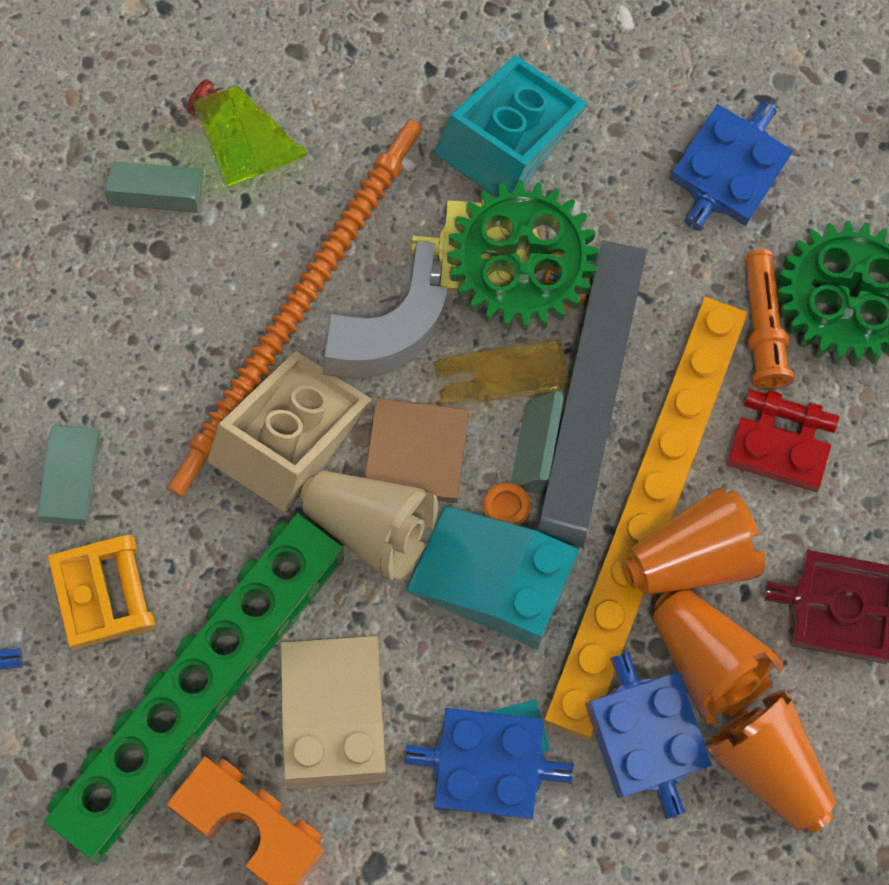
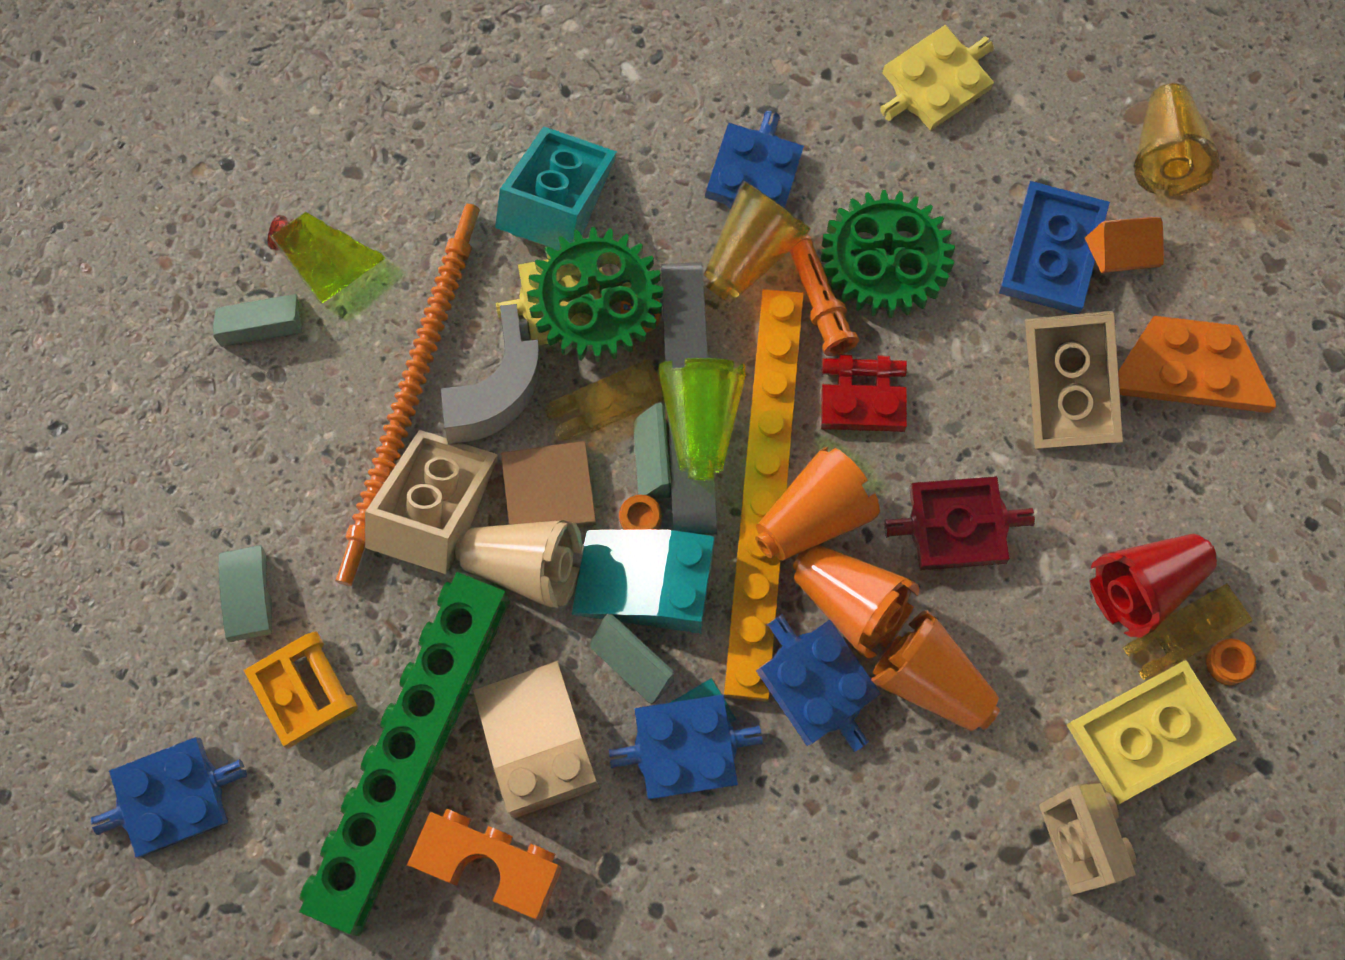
camera: 10 degrees left, 0 degrees up
none -> sand green slope [590,614,674,704]
none -> clear neon green cone [659,358,746,480]
none -> clear yellow cone [704,181,811,301]

